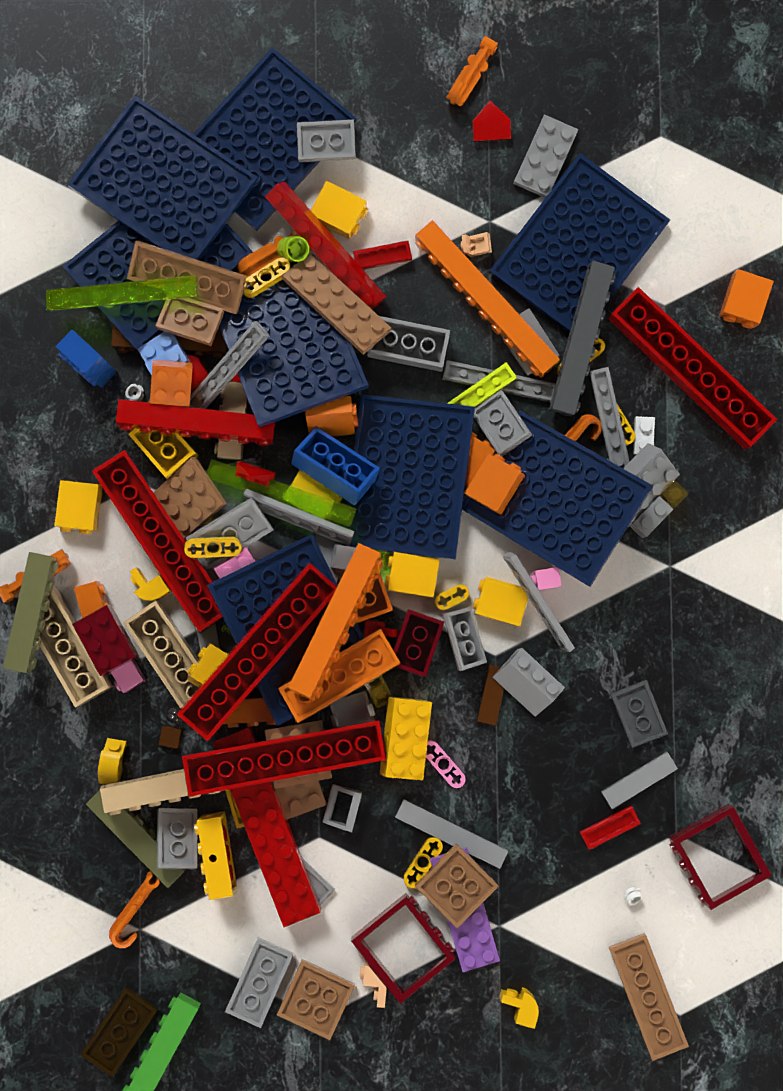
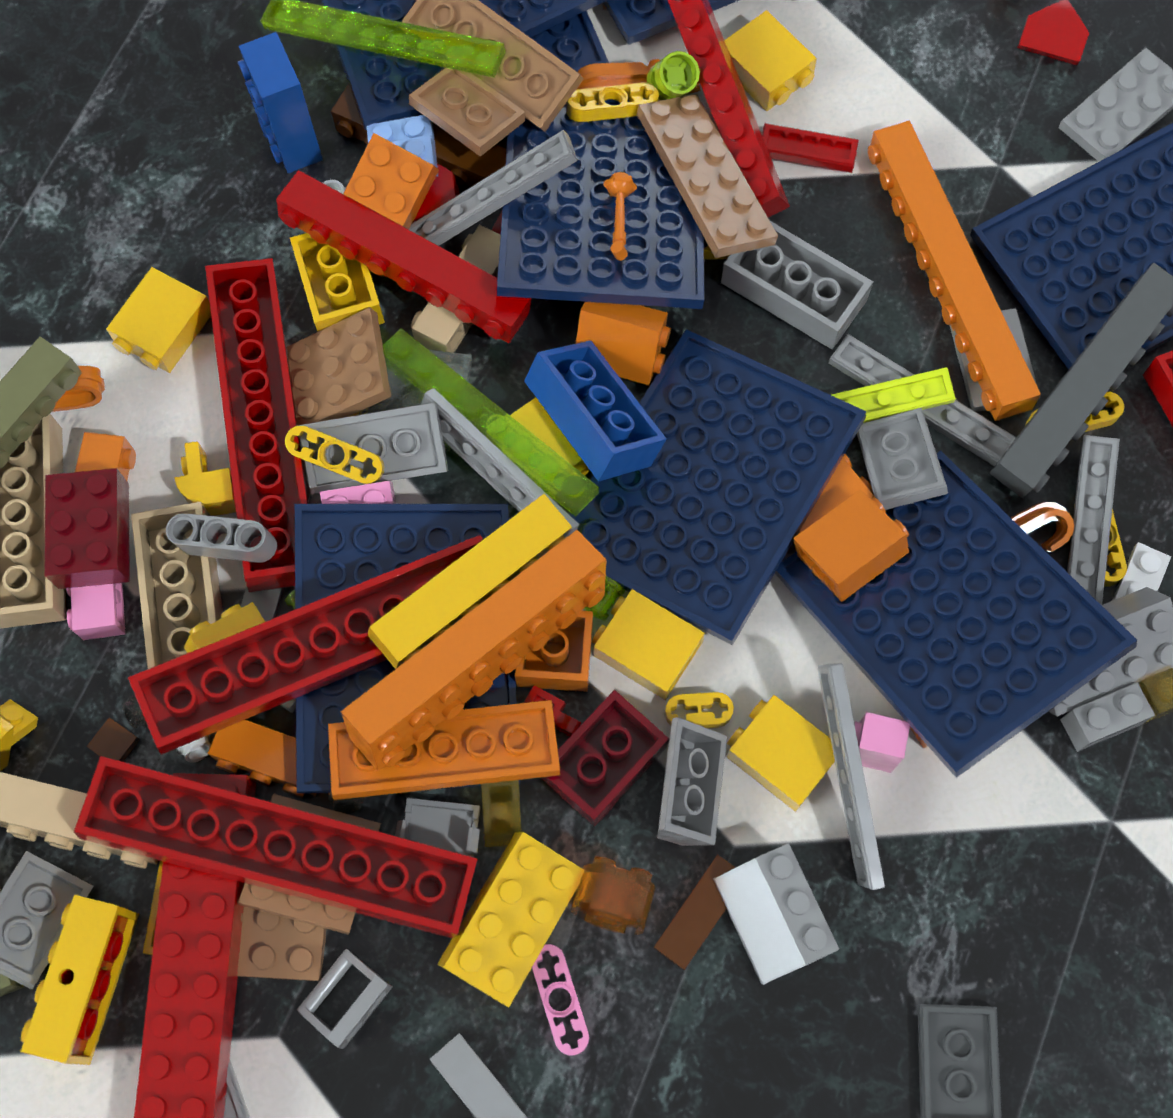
camera: 30 degrees right, 15 degrees down
red slope [235,461,277,487] -> none
light nougat bracket [461,232,492,257] -> none
none -> light grey beam [166,513,277,562]
none -> yellow brick [368,494,572,669]
none -> clear orange brick [571,856,656,935]
none -> orange piece [604,172,637,261]

